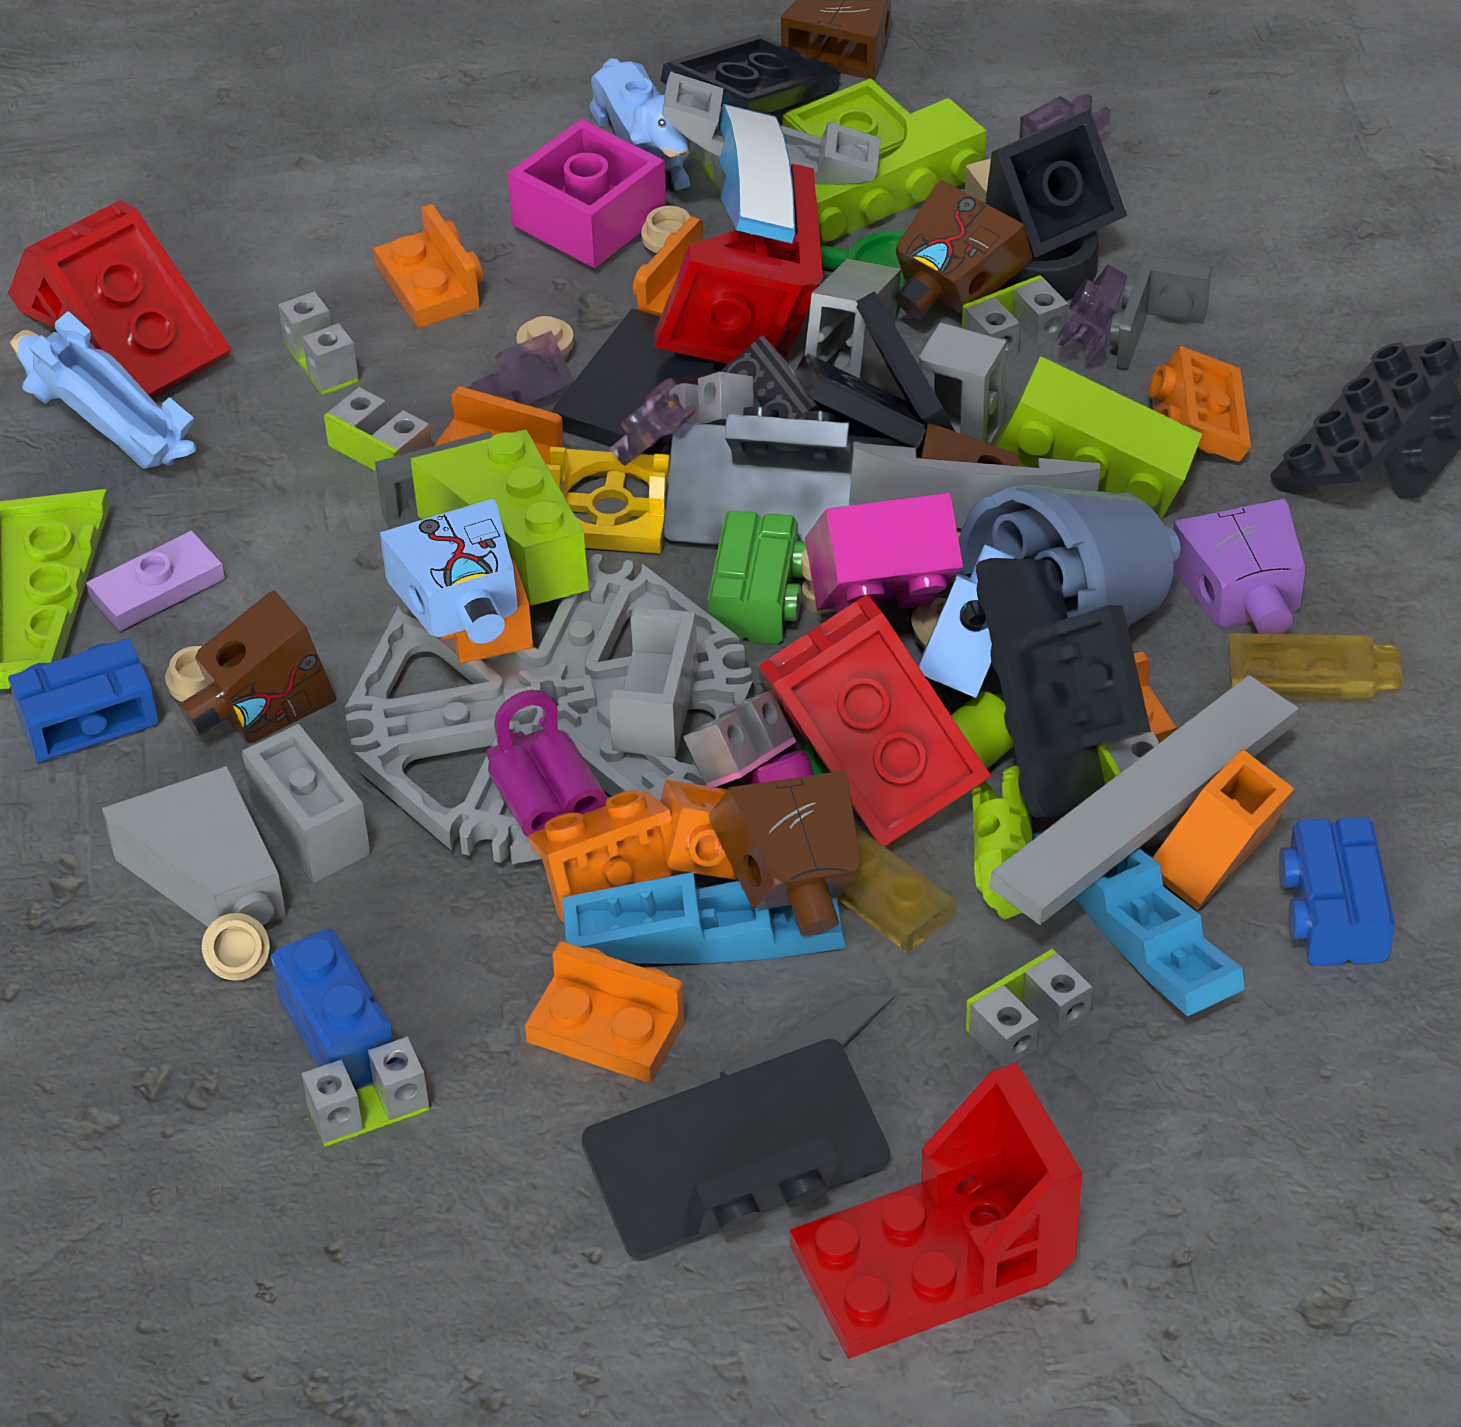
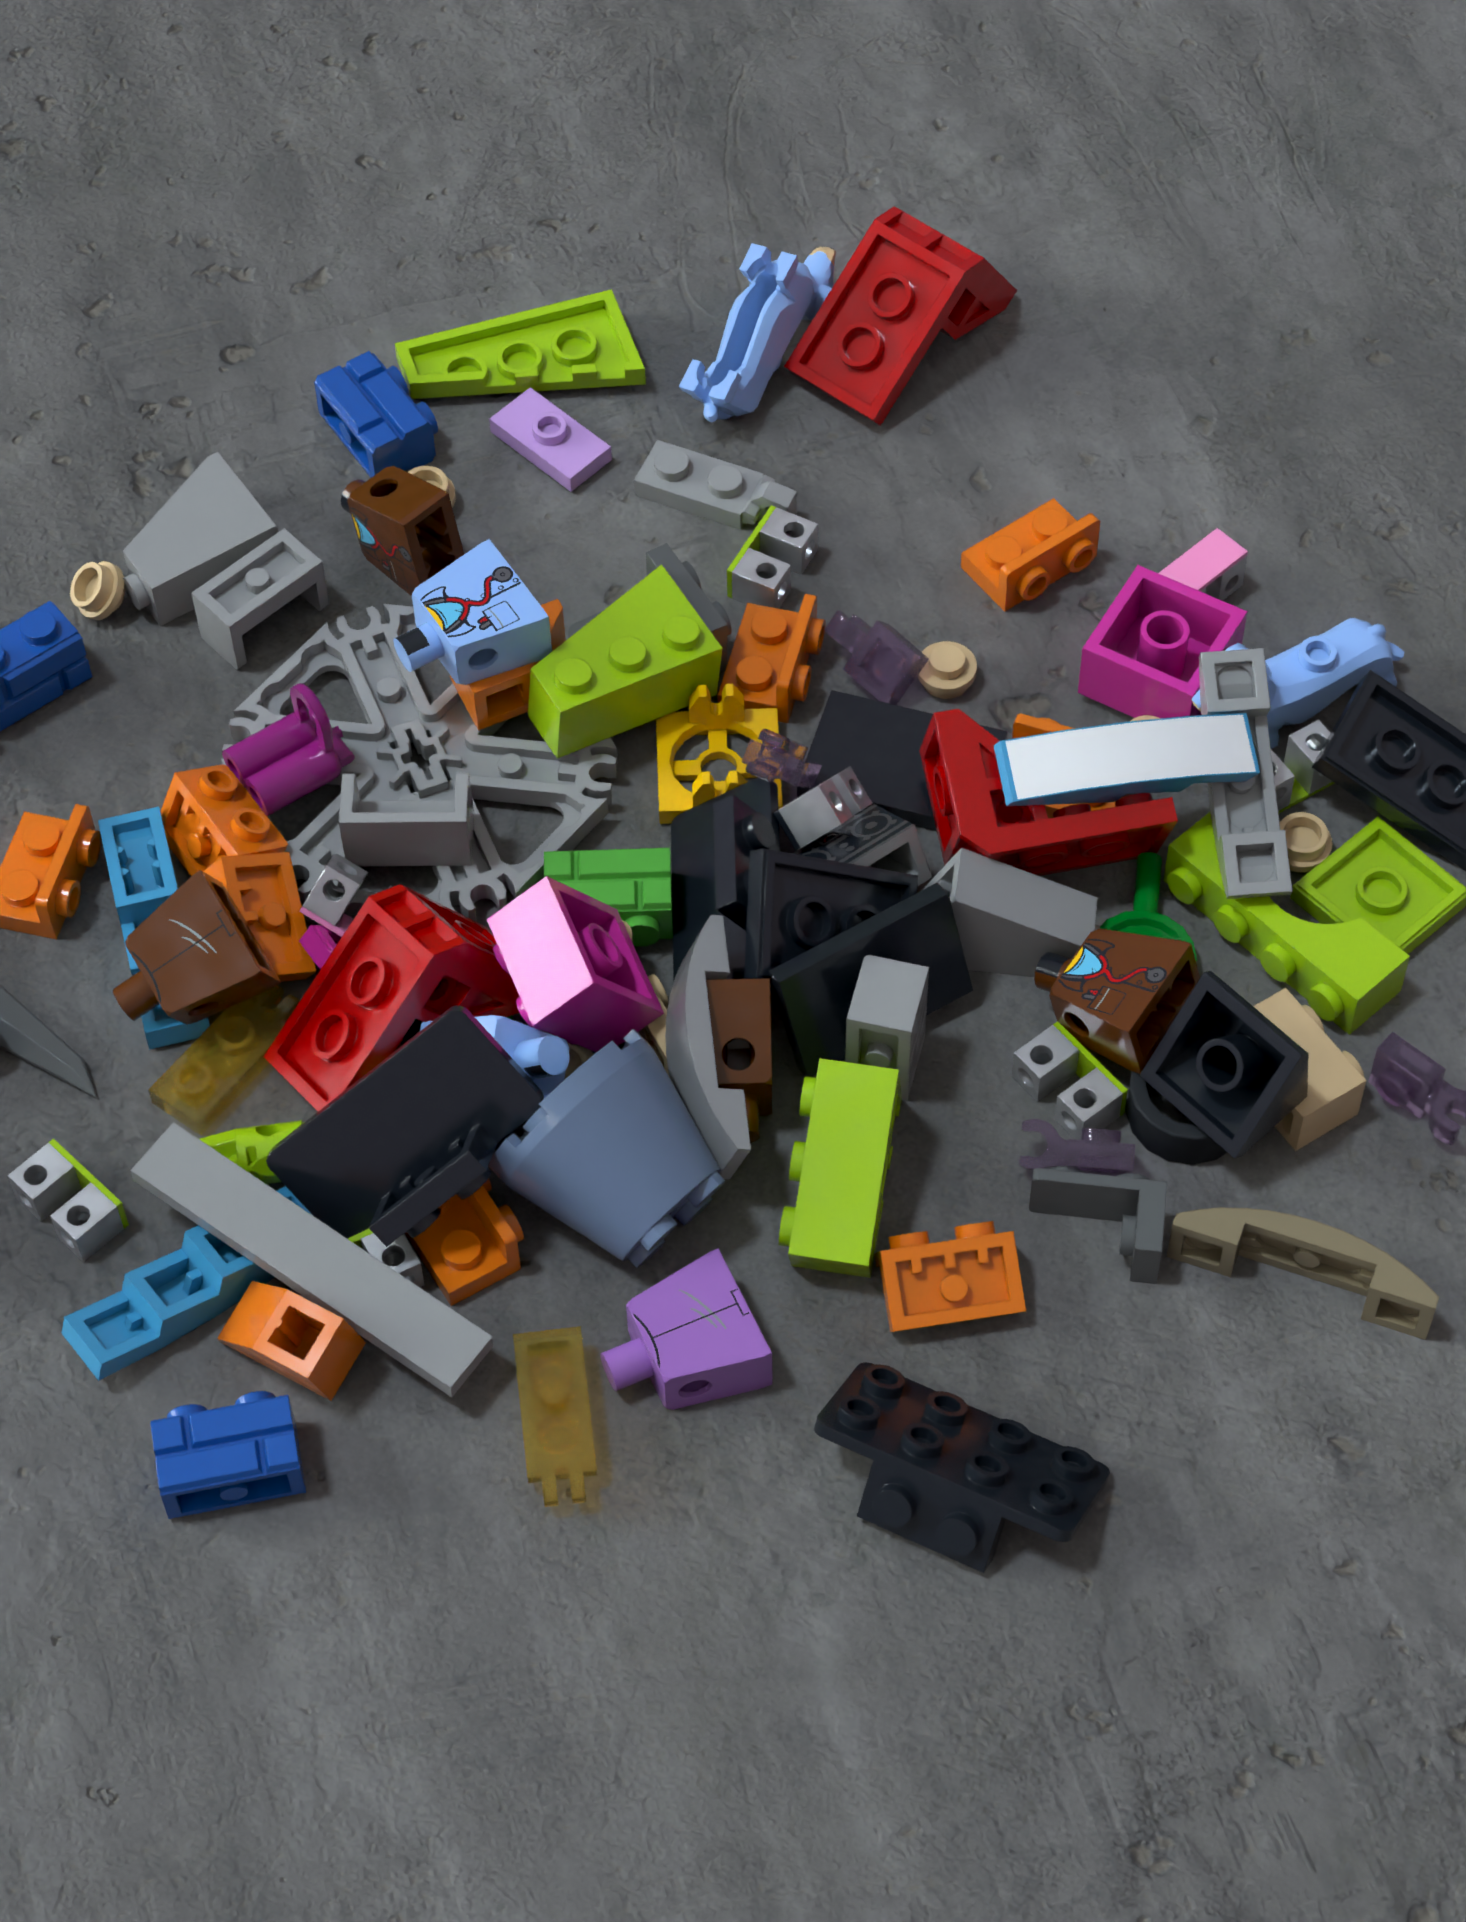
camera: 80 degrees right, 10 degrees up
flat silver piece [278,291,359,395] -> none
none -> light grey hinge [634,440,797,530]
none -> bright pink piece [1159,528,1248,601]
none -> dark tan slope [1167,1207,1439,1340]

